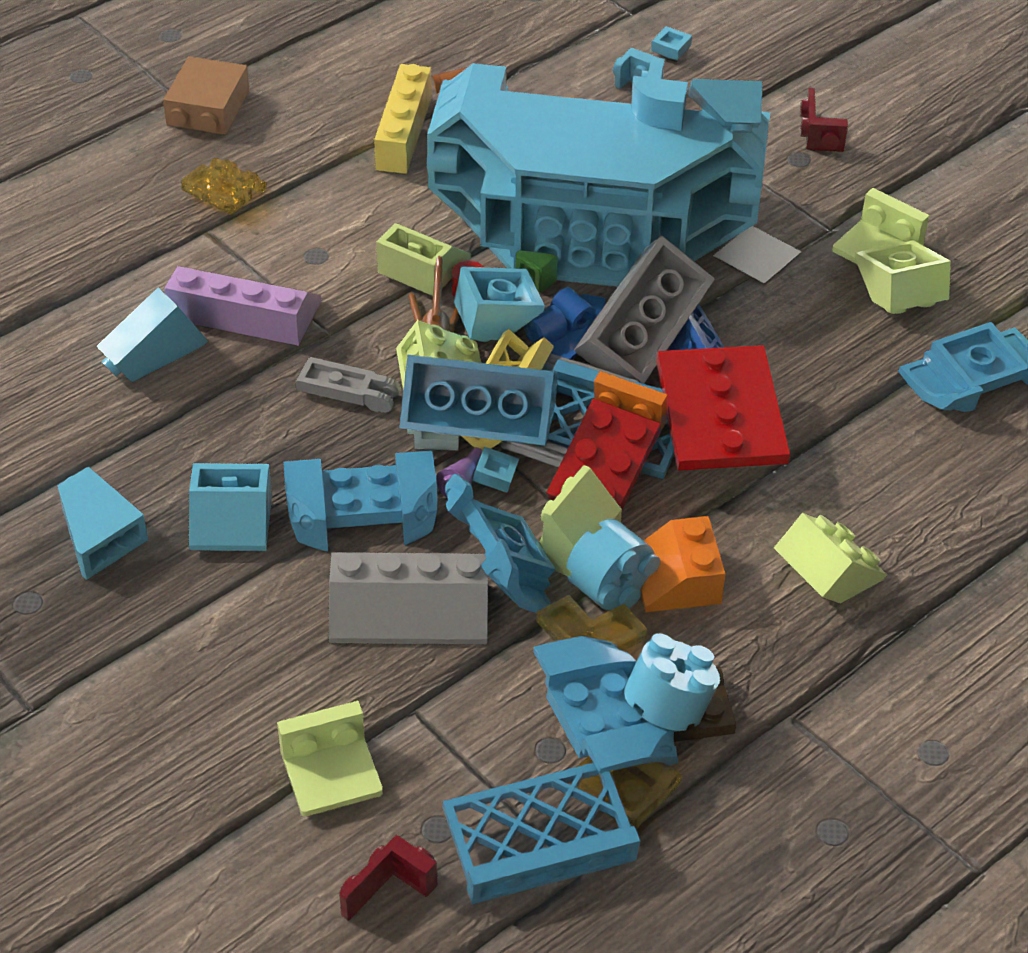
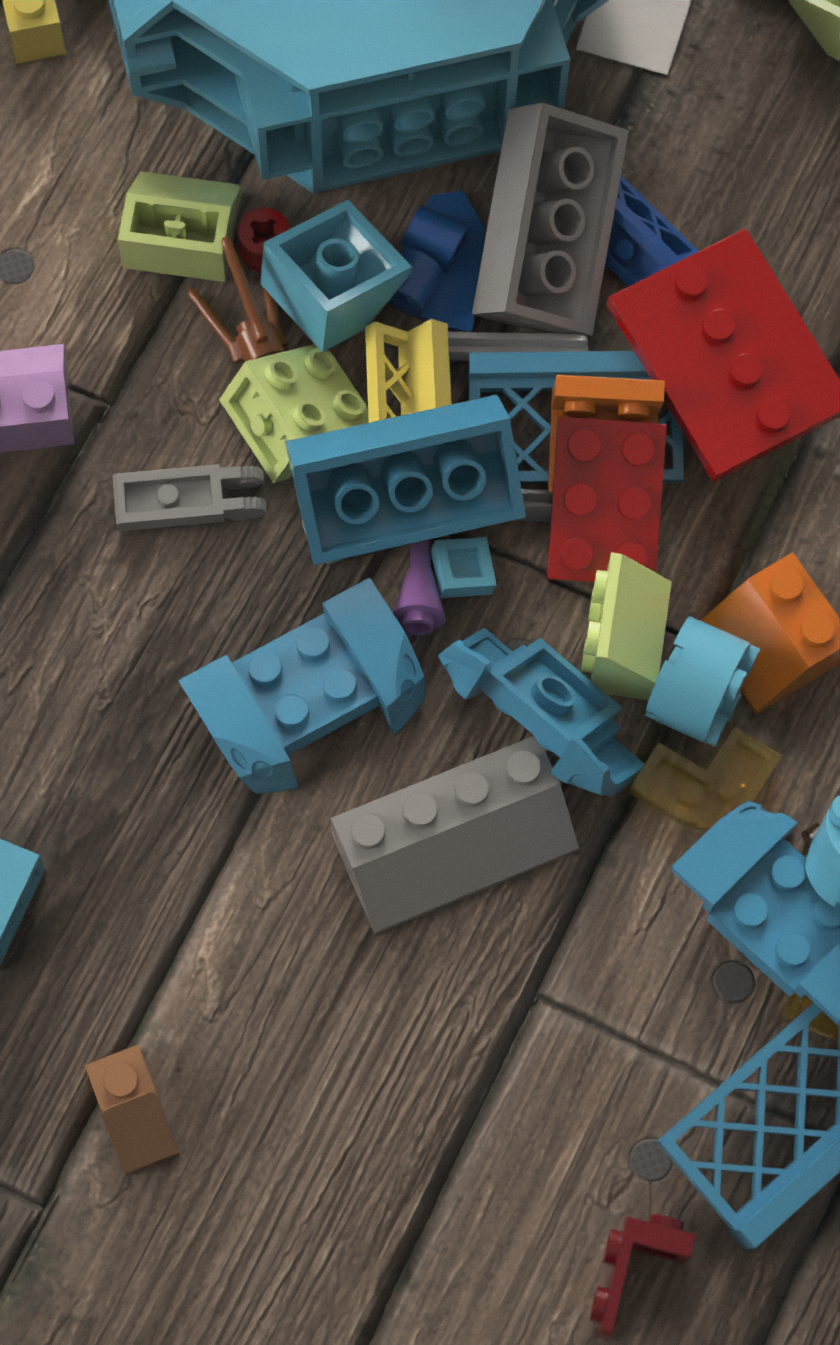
camera: 25 degrees left, 25 degrees up
medium azure slope [189,463,272,551] -> none
yellowish green bracket [277,701,383,817] -> none
bright green slope [515,250,558,293] -> none
none -> medium nougat slope [85,1045,179,1175]

